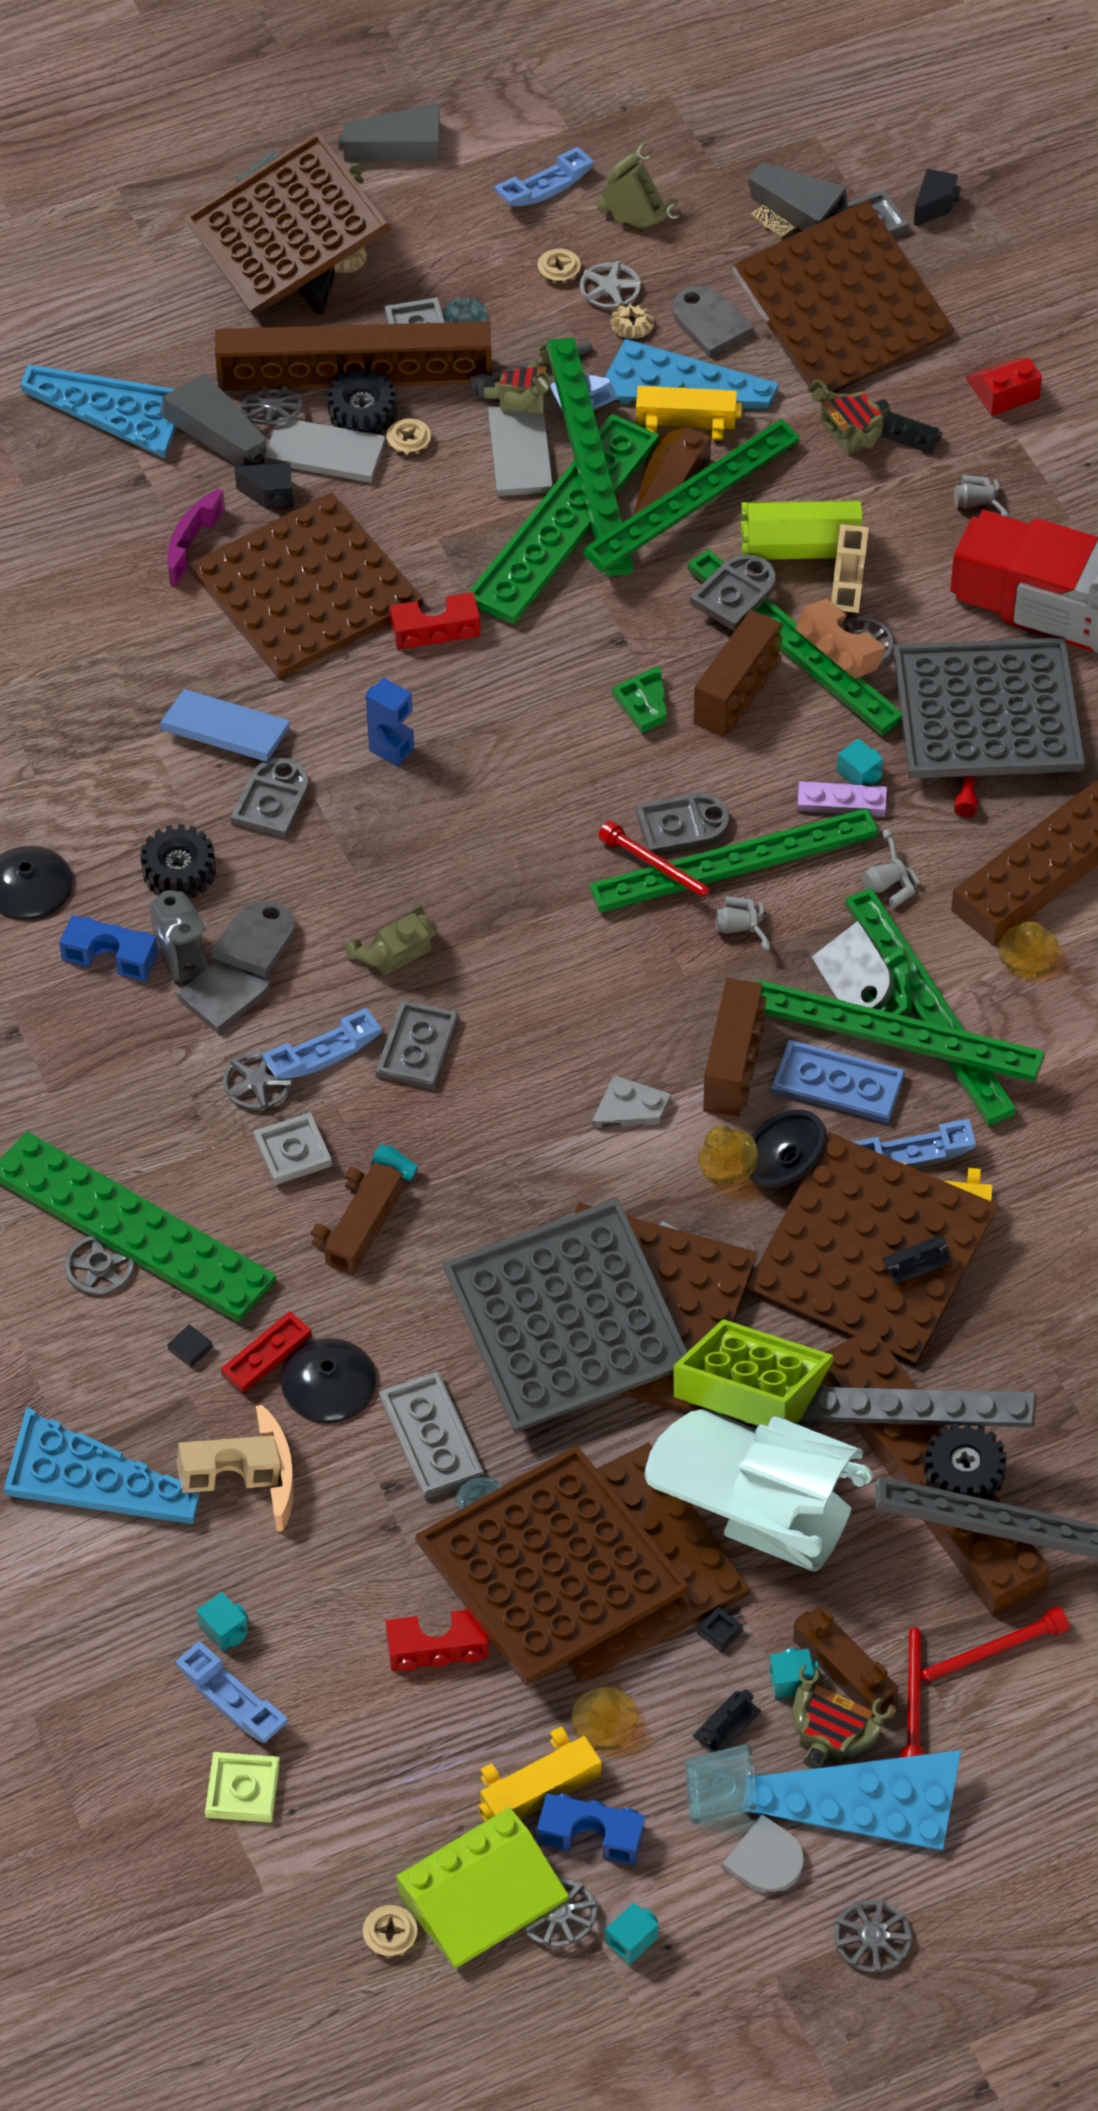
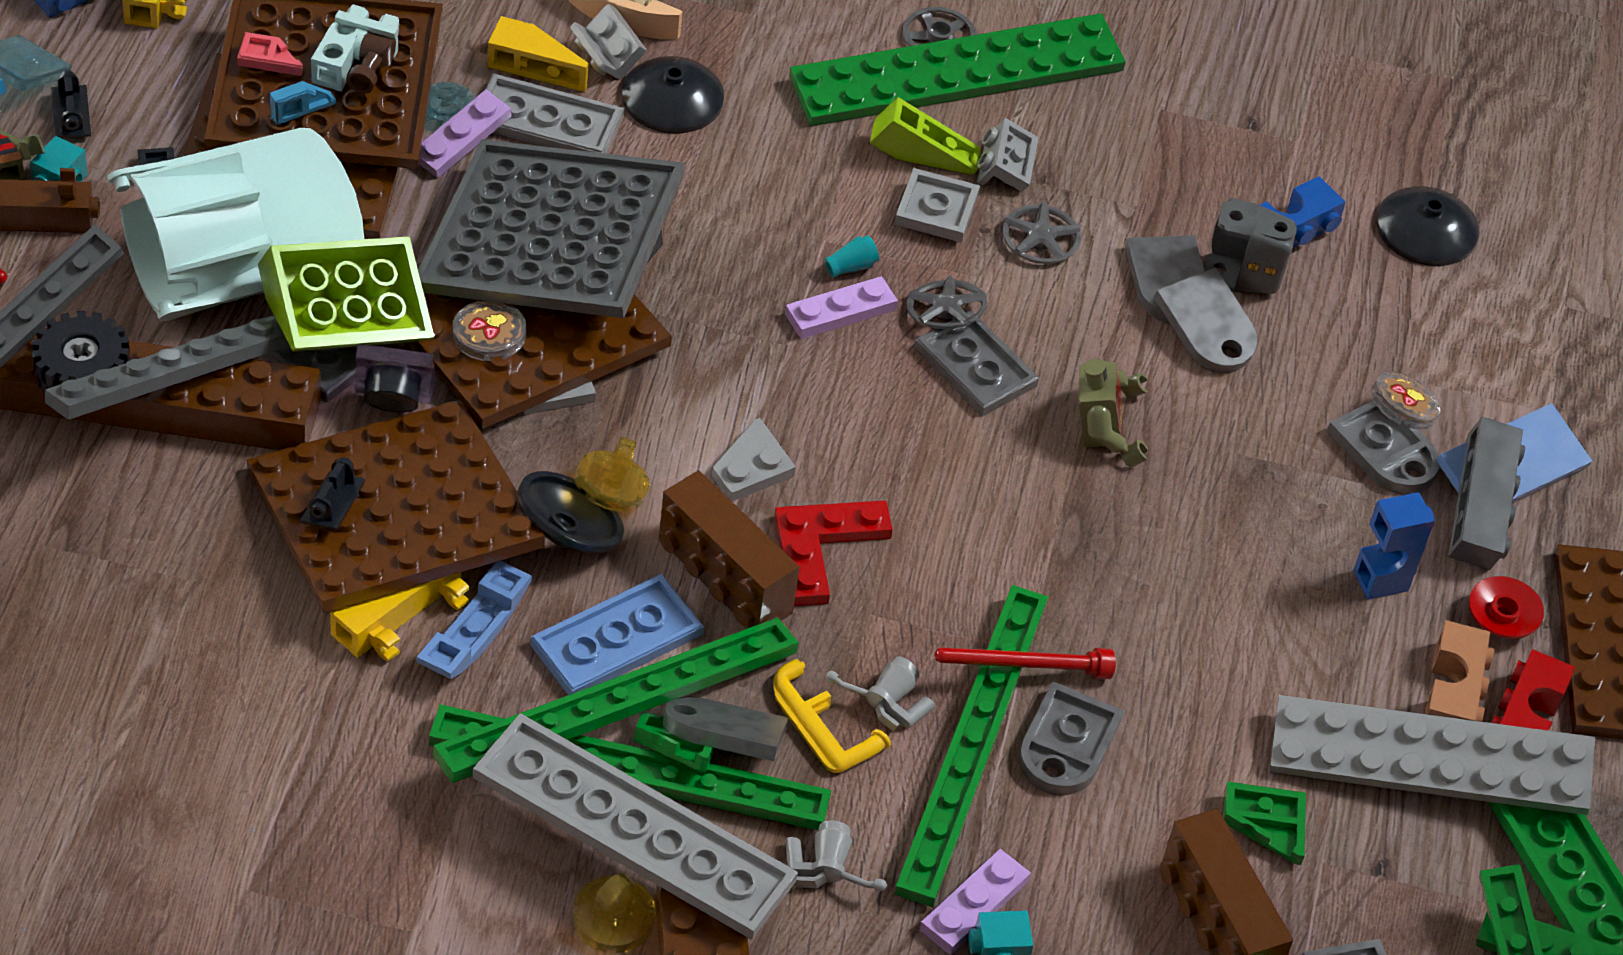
camera: 120 degrees right, 5 degrees down
black bush [140,824,216,899] -> none
black tile [167,1324,213,1367] -> none
red plate [221,1311,312,1394] -> none
medium blue slope [262,1008,382,1079] -> none
reddish brown brick [311,1162,403,1275] -> none
clear yellow tile [571,1687,638,1751] -> none
none -> coral tile [237,32,303,76]
none -> dark azure tile [270,81,336,125]
none -> light aqua hips [311,5,399,94]
none -> piece [354,344,436,413]
none -> lavender plate [419,89,512,179]
none -> tile [453,300,526,361]
none -> light grey plate [473,713,798,940]
none -> yellow slope [487,16,588,92]
none -> light grey bracket [570,4,647,80]
none -> yellow piece [773,659,891,773]
none -> red plate [774,500,893,606]
none -> lavender plate [785,276,898,339]
none -> lime slope [870,97,981,175]
none -> flat silver wheel [907,276,987,329]
none -> light grey bracket [977,118,1039,192]
none -> light grey plate [1270,695,1595,815]
none -> clear tile [1371,372,1441,429]
none -> nougat arch [1424,620,1494,722]
none -> dark grey brick [1448,416,1525,570]
none -> red dish [1468,576,1544,639]

